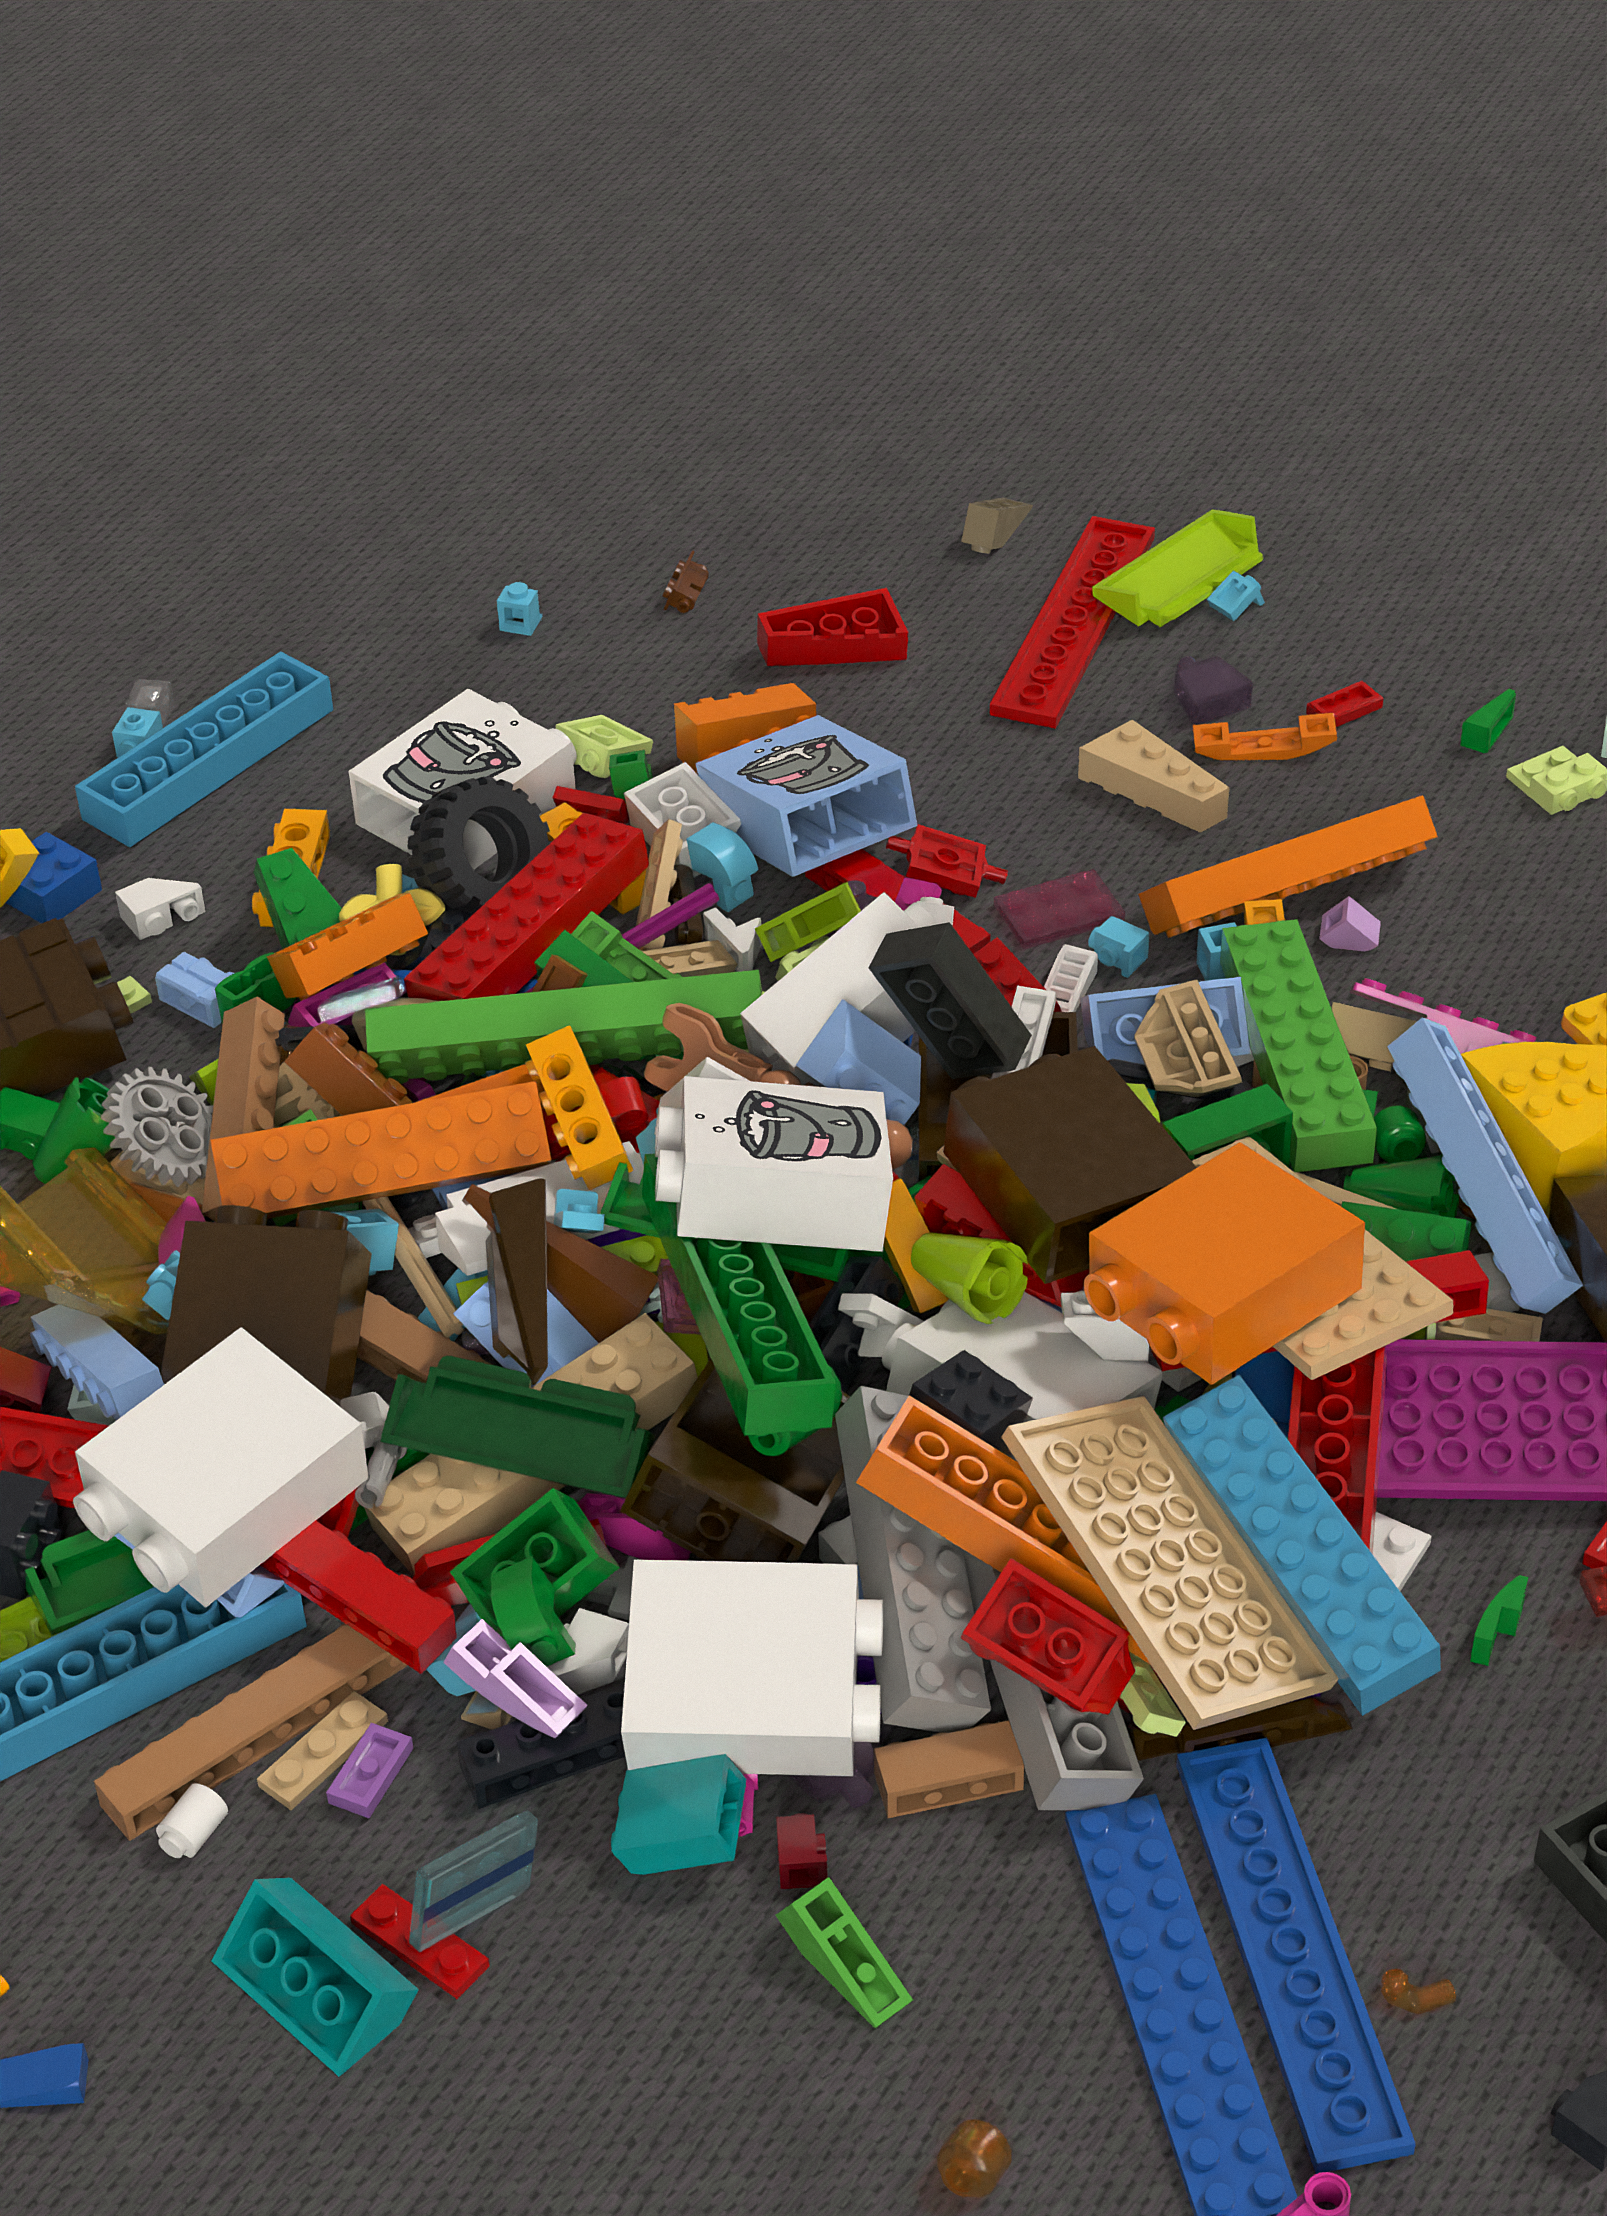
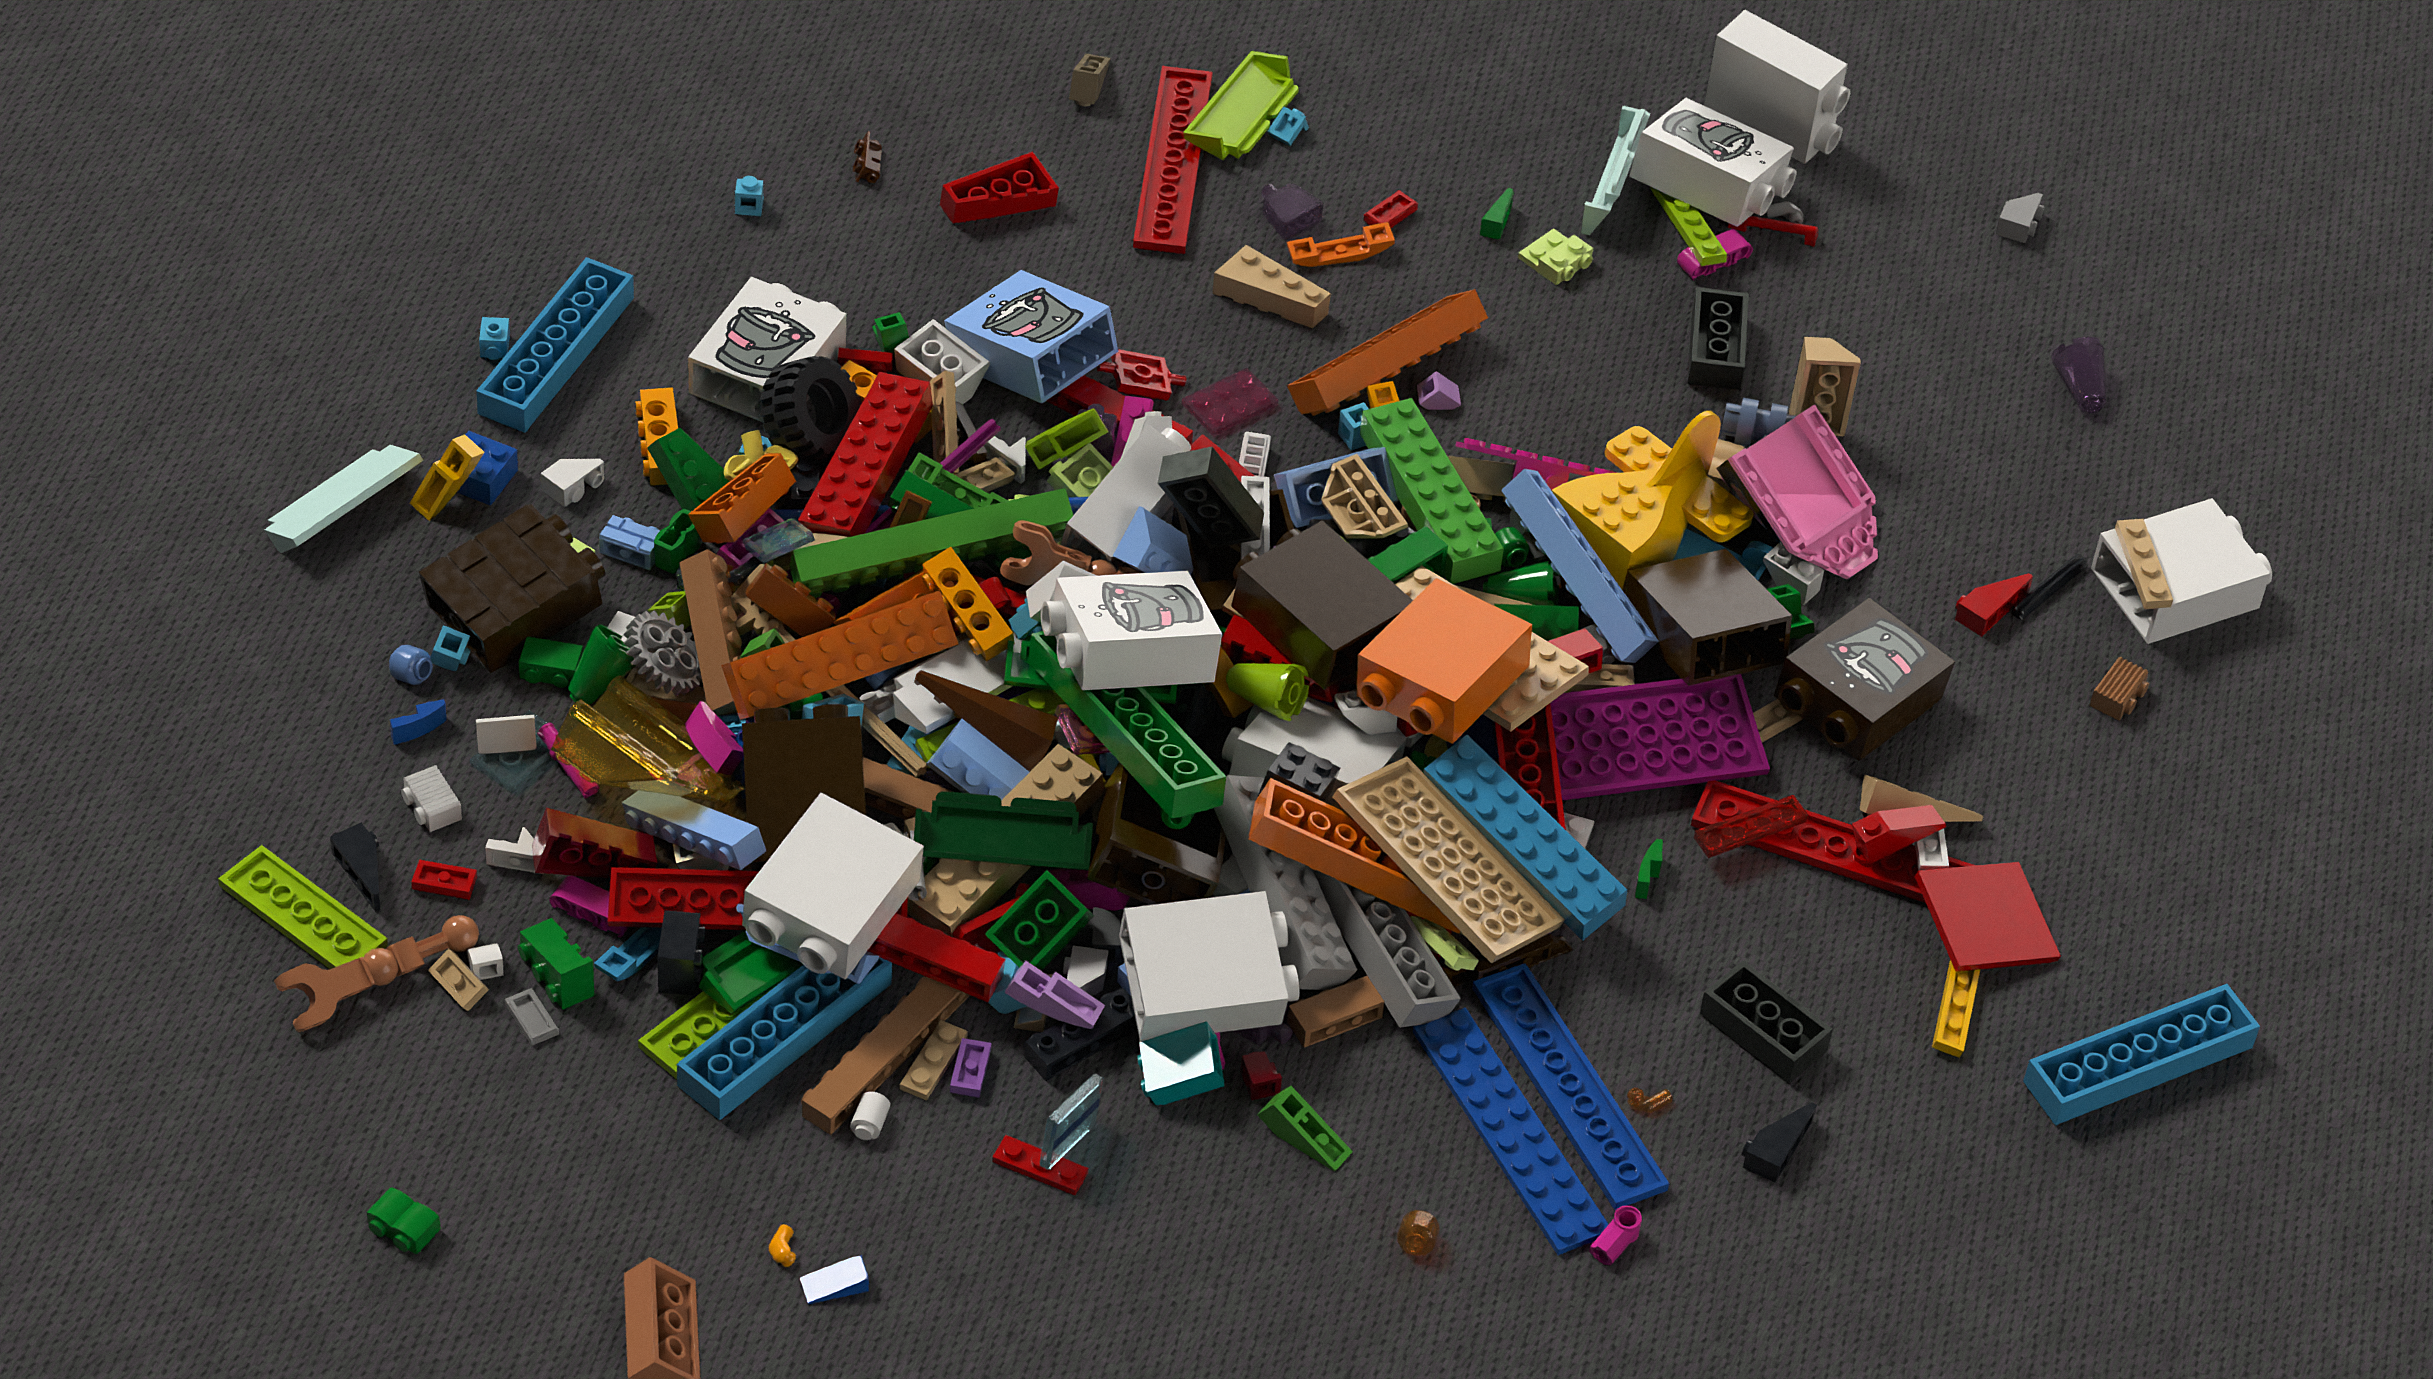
camera: 20 degrees left, 5 degrees up
clear brick [126,679,175,728] -> none
medium azure brick [142,1250,180,1321] -> none
teal slope [211,1878,419,2076] -> none
dark brown wedge [485,1178,548,1385] -> none
green brick [491,1556,576,1667] -> none
medium azure bracket [554,1189,604,1234] -> none
yellowish green plate [555,715,653,778] -> none
orange wedge [674,683,816,775] -> none
medium azure brick [686,822,758,912] -> none
white slope [838,1293,924,1357] -> none
red slope [960,1558,1136,1715] -> none
medium azure brick [1088,916,1149,978] -> none

